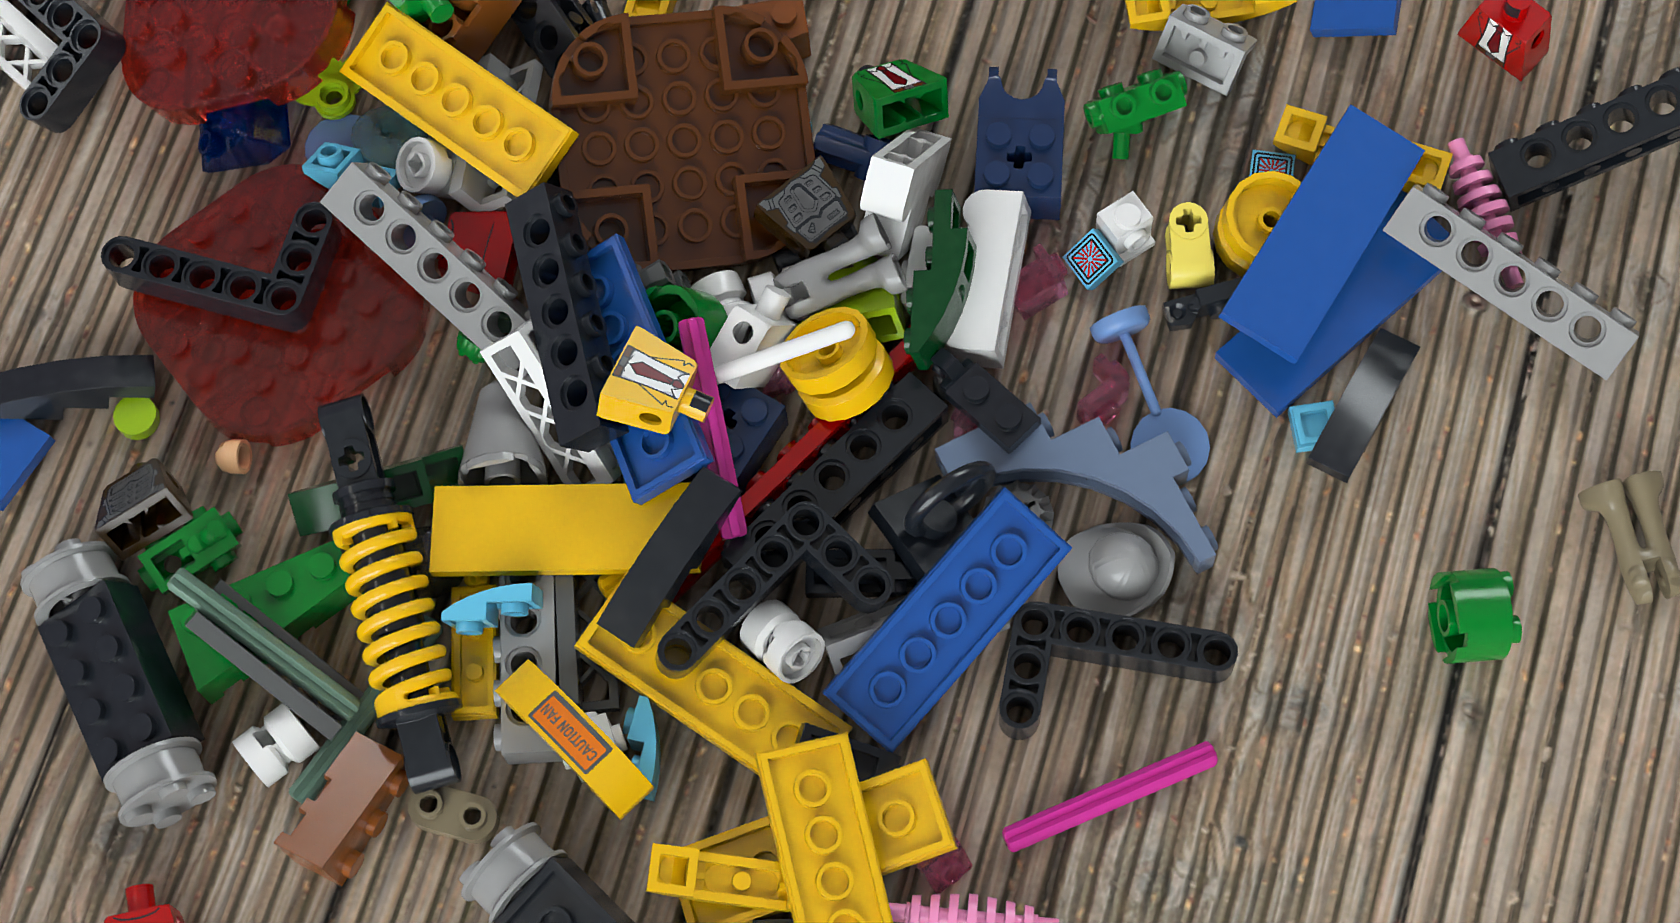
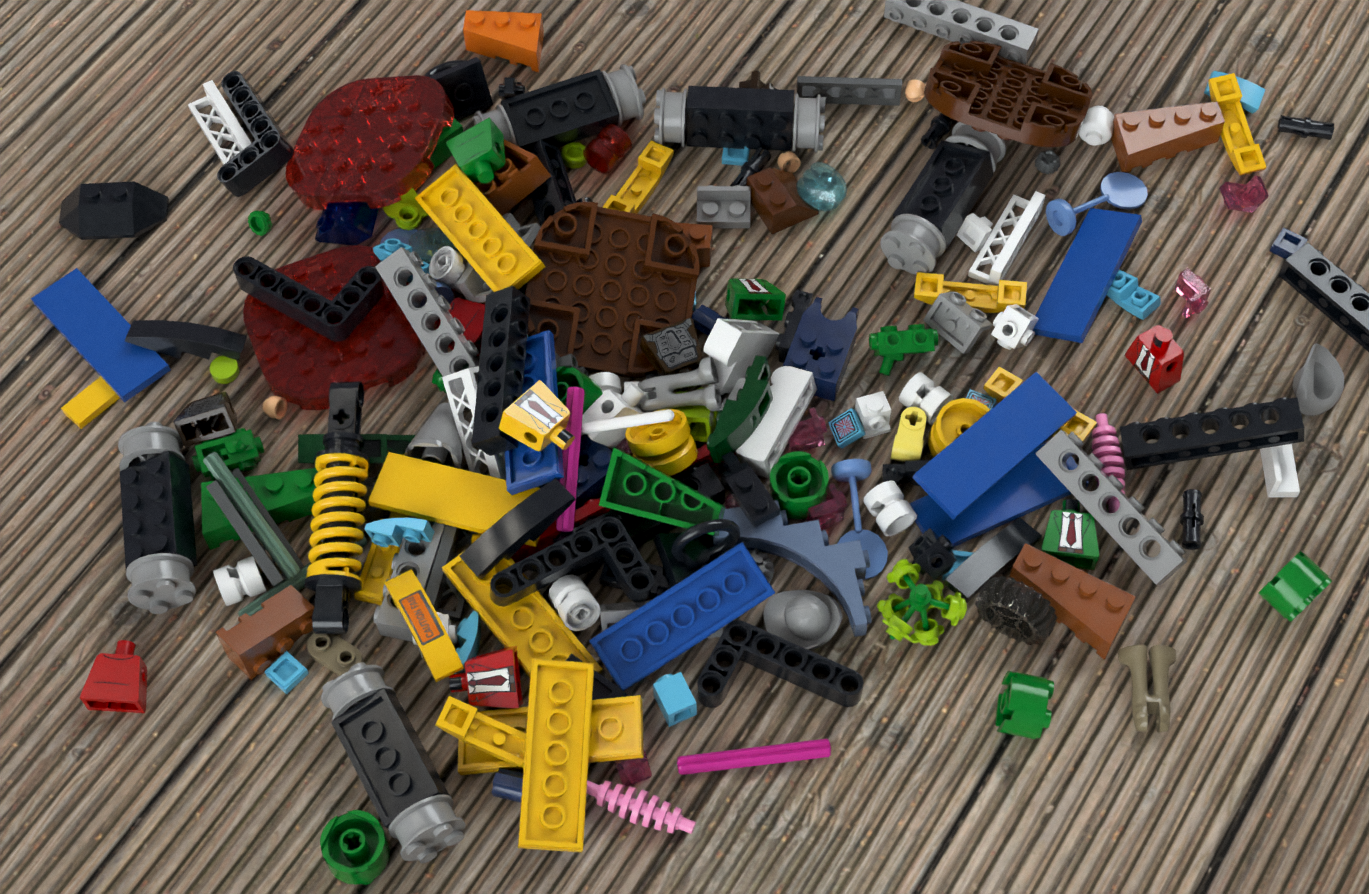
camera: 10 degrees right, 10 degrees down
none -> green piece [248,210,273,236]
none -> medium azure tile [264,651,309,694]
none -> torso [449,646,523,708]
none -> green wedge [599,447,726,536]
none -> medium azure brick [653,672,697,727]
none -> green brick [769,451,829,519]
none -> black hinge [775,290,813,363]
none -> white wheel [863,481,917,536]
none -> lime plant [877,559,967,646]
none -> white wheel [899,372,953,425]
none -> black brick [908,528,957,580]
none -> clear smoke gear [975,576,1057,645]
none -> white brick [991,304,1039,350]
none -> dark orange wedge [1008,543,1136,660]
none -> green torso [1041,499,1099,570]
none -> black pin [1180,489,1204,550]

